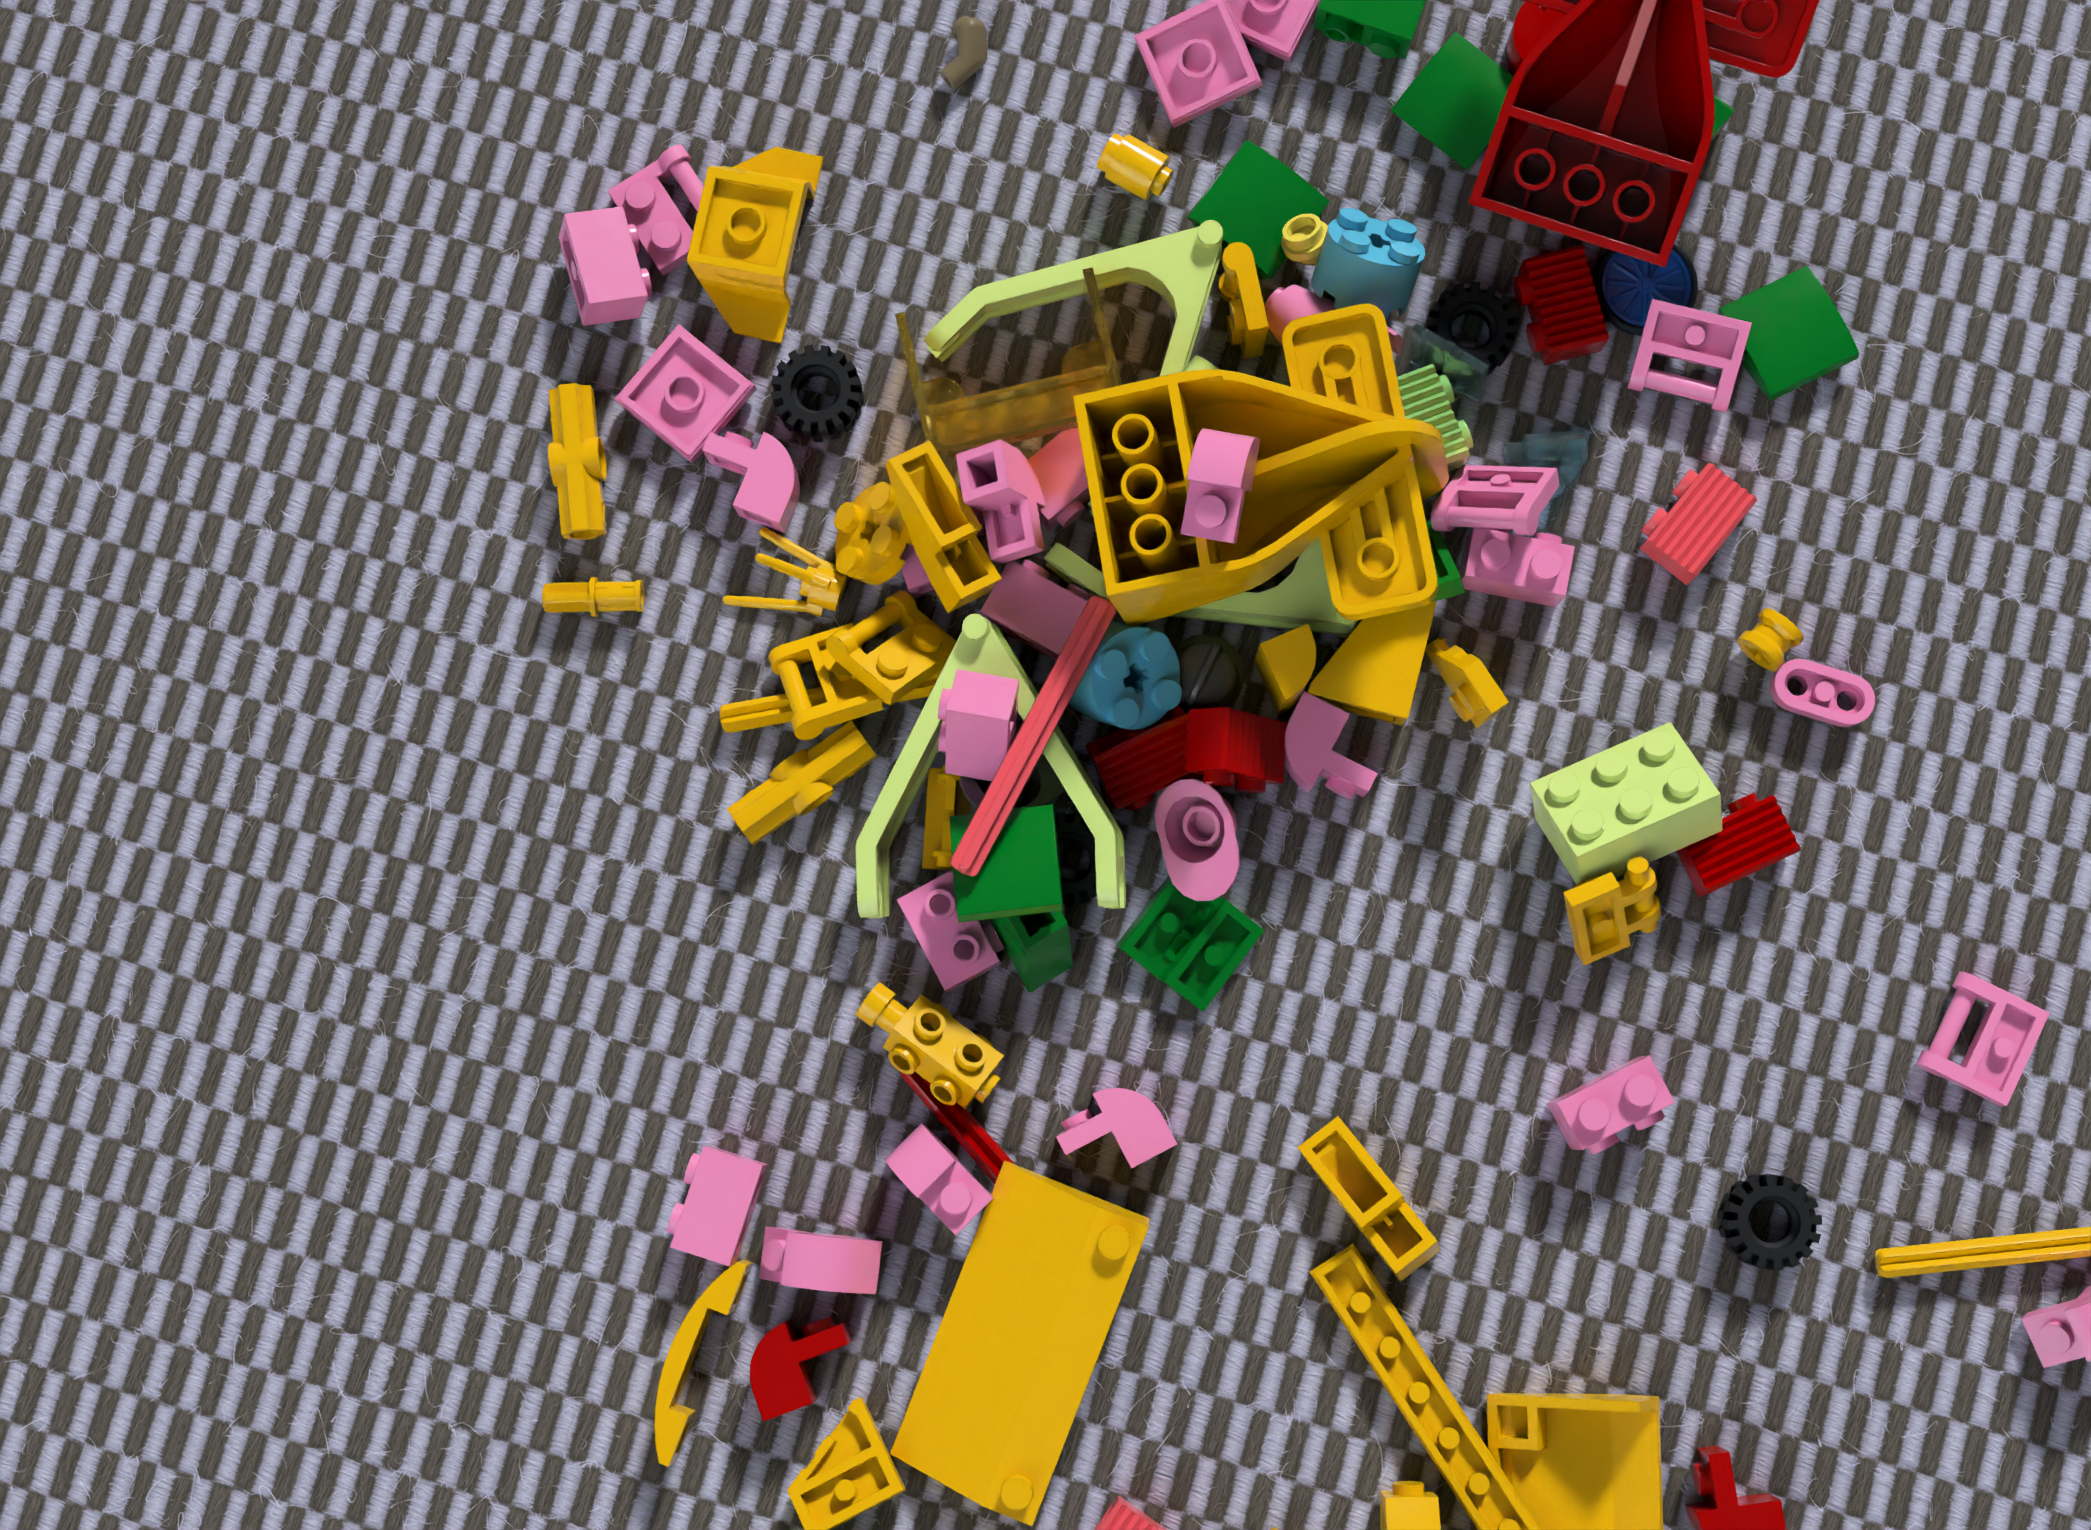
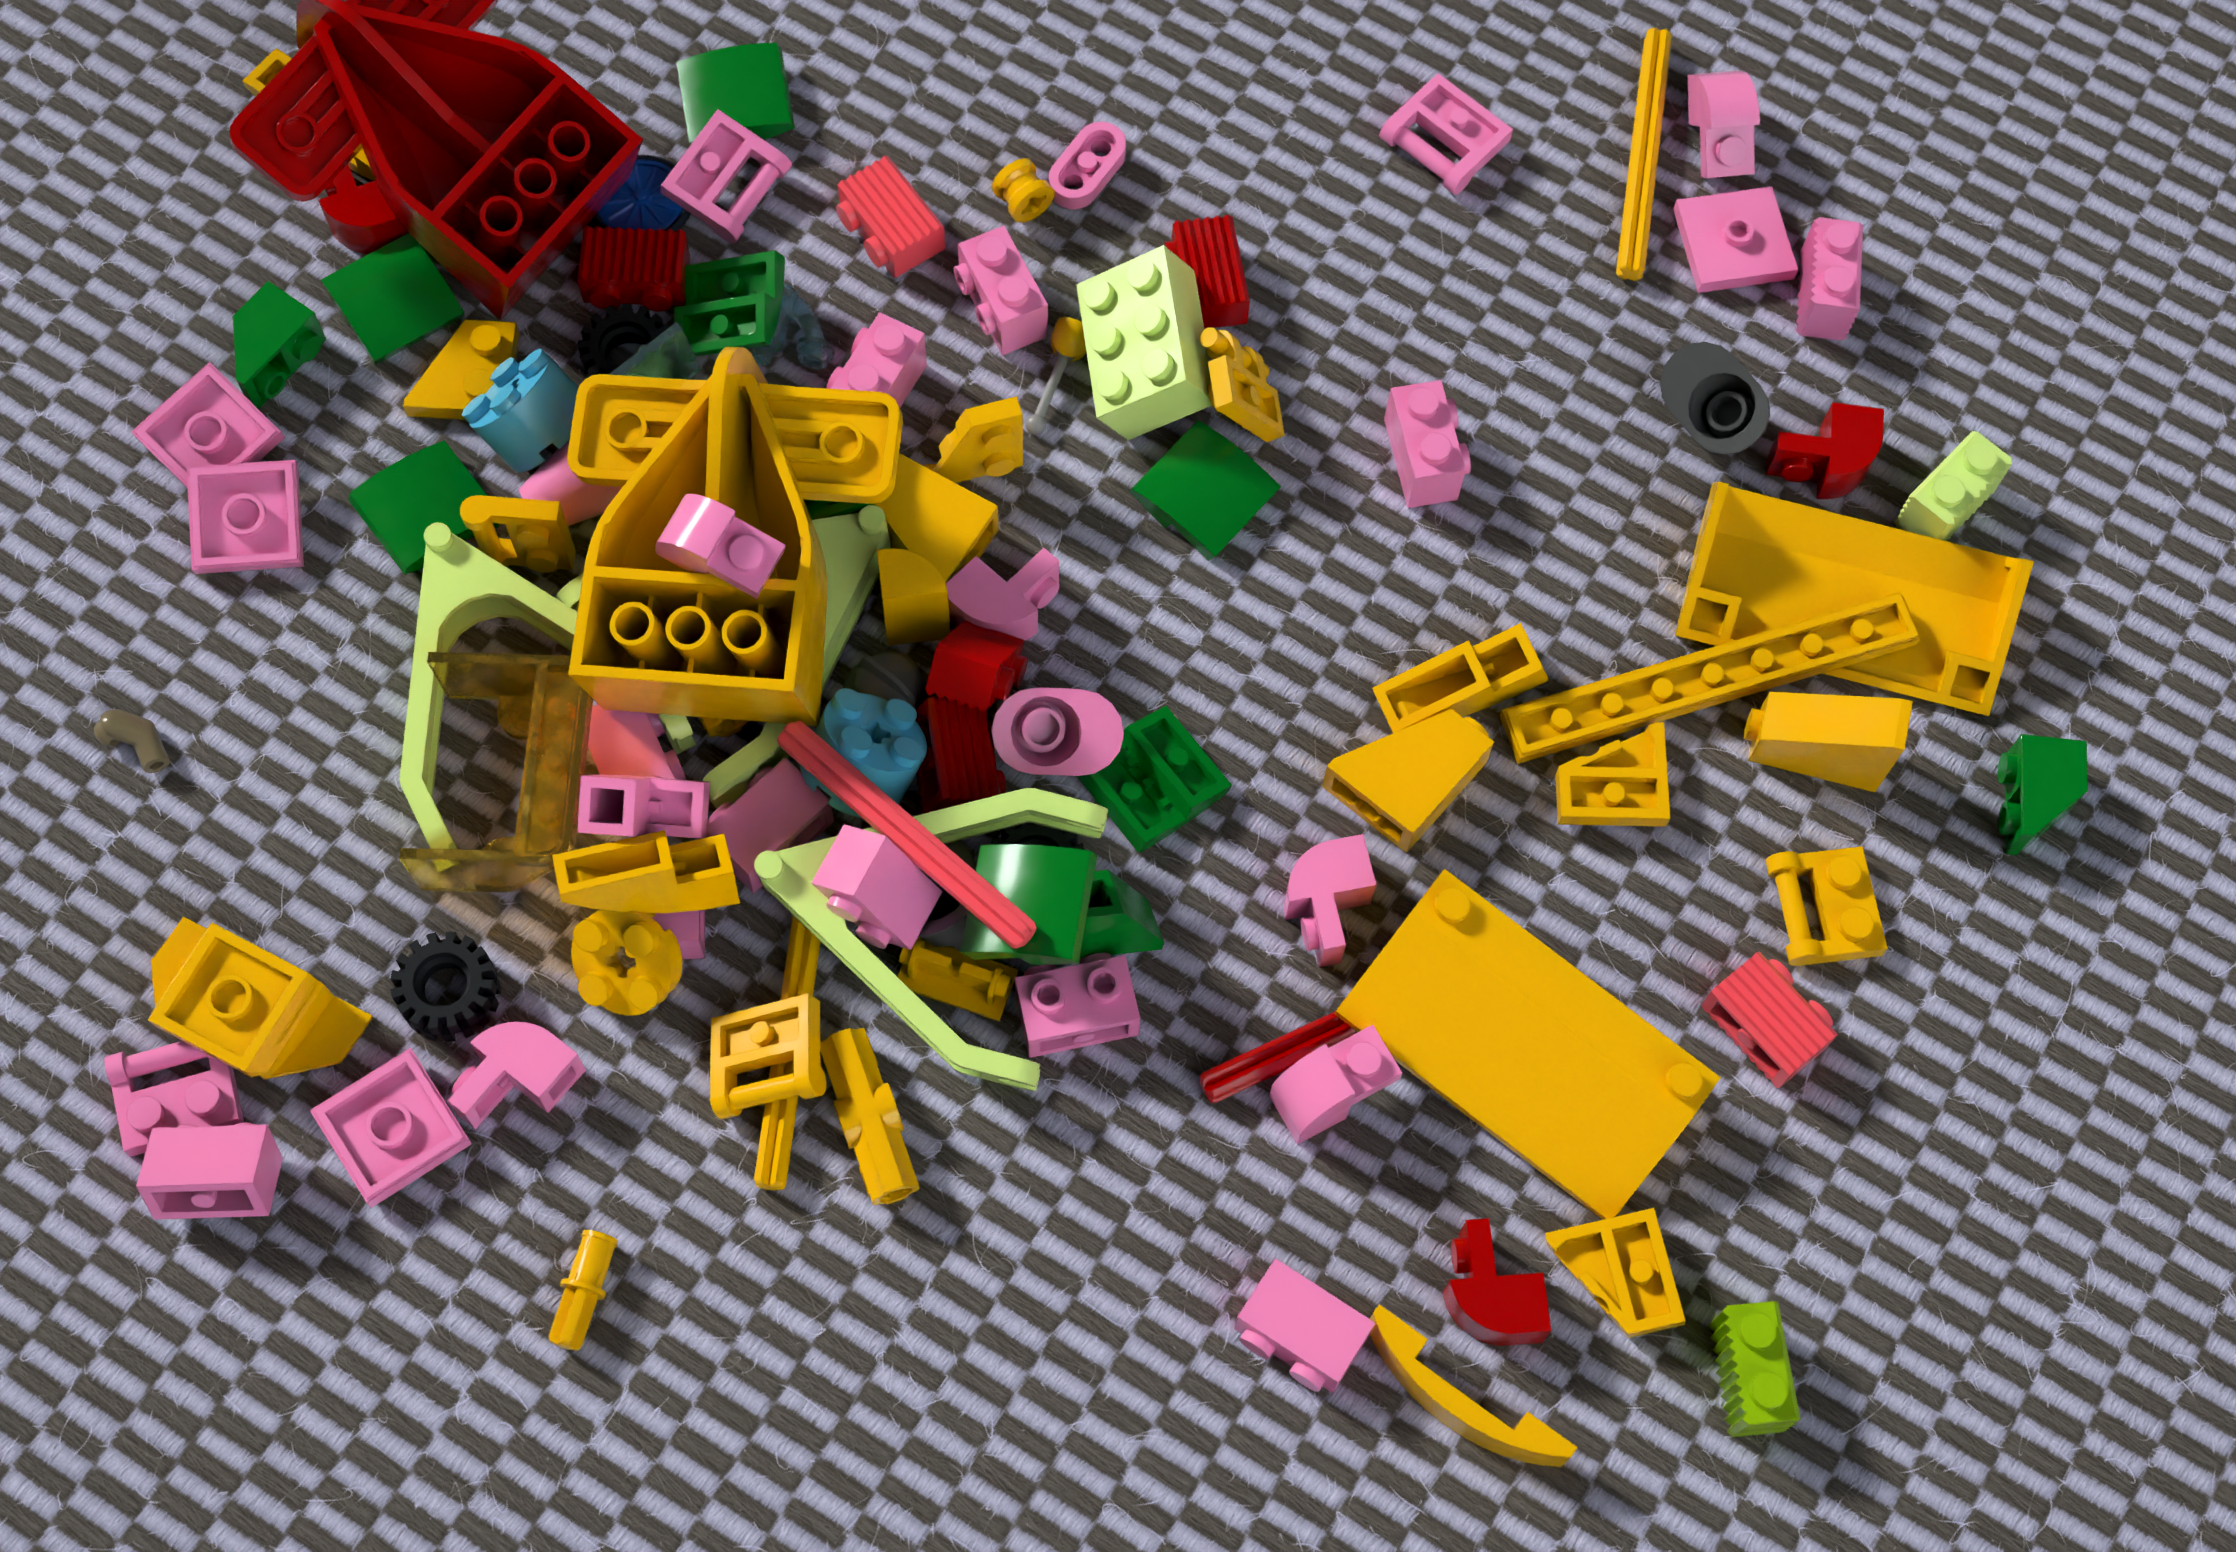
camera: 85 degrees left, 15 degrees down
yellow piece [548,383,607,540] -> none
yellow plant [722,527,848,617] -> none
bright pink brick [759,1226,883,1294] -> none
yellow plate [826,590,957,706] -> none
yellow brick [855,982,1004,1109] -> none
yellow brick [1097,133,1174,201] -> none
light yellow plate [1281,214,1328,266] -> none
bright pink plate [1431,465,1560,535] -> none
black tyre [1718,1174,1822,1271] -> none
none -> yellow wing [403,320,519,420]
none -> green slope [674,250,785,359]
none -> bright pink brick [953,225,1048,356]
none -> hinge [1025,317,1086,435]
none -> green slope [1129,420,1281,561]
none -> yellow slope [1322,709,1494,853]
none -> yellow wing [1555,722,1670,827]
none -> dark grey piece [1660,342,1770,455]
none -> bright pink plate [1673,186,1798,293]
none -> bright pink brick [1795,217,1863,341]

